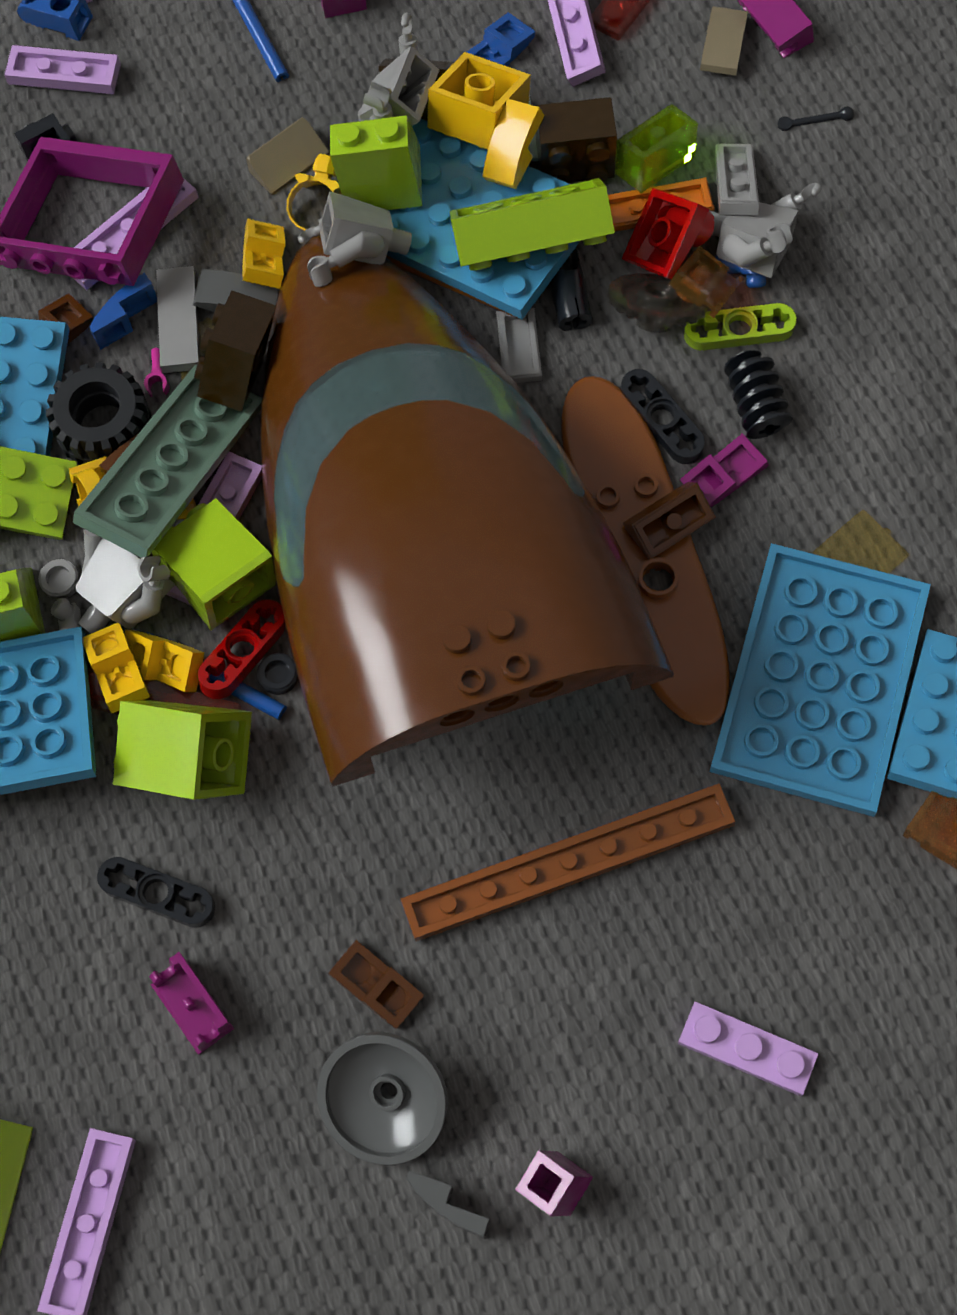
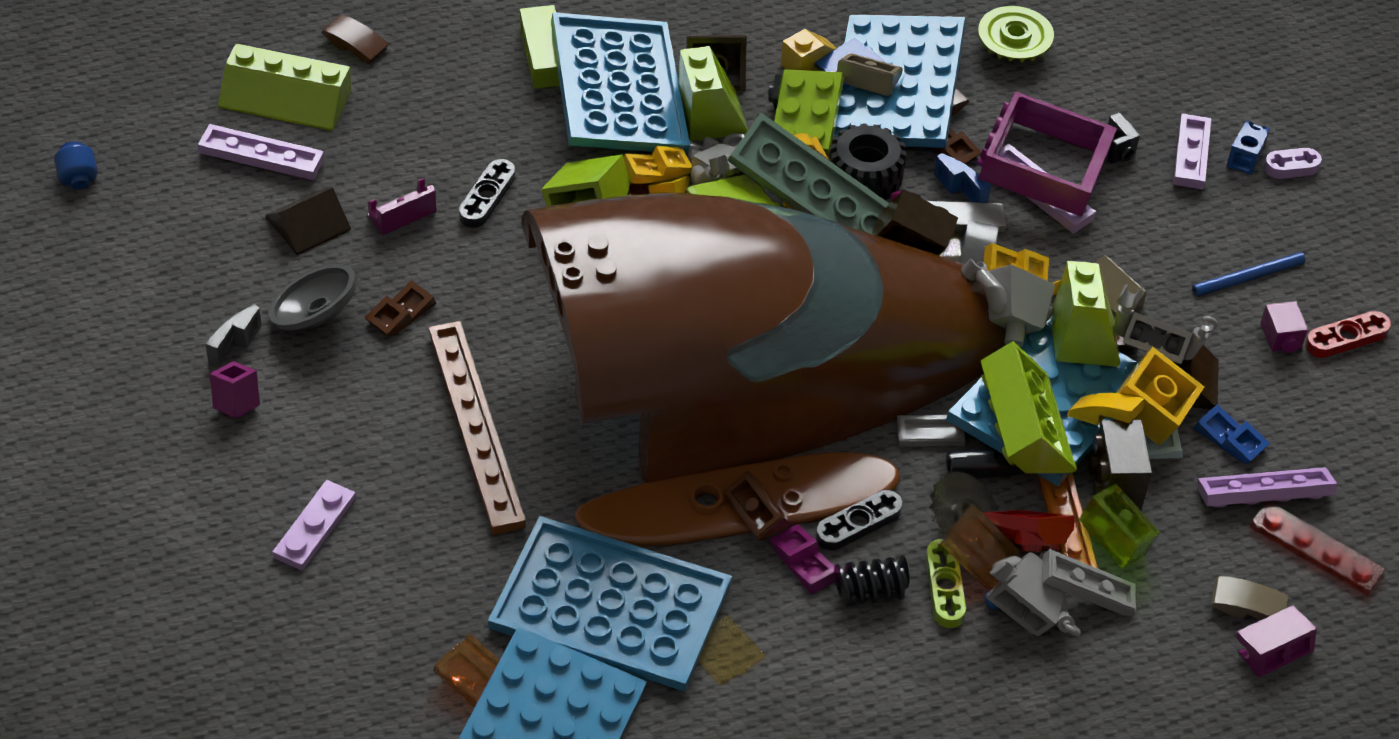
camera: 85 degrees right, 20 degrees down
black hinge [777,106,854,131] -> none
none -> dark brown slope [265,187,351,255]

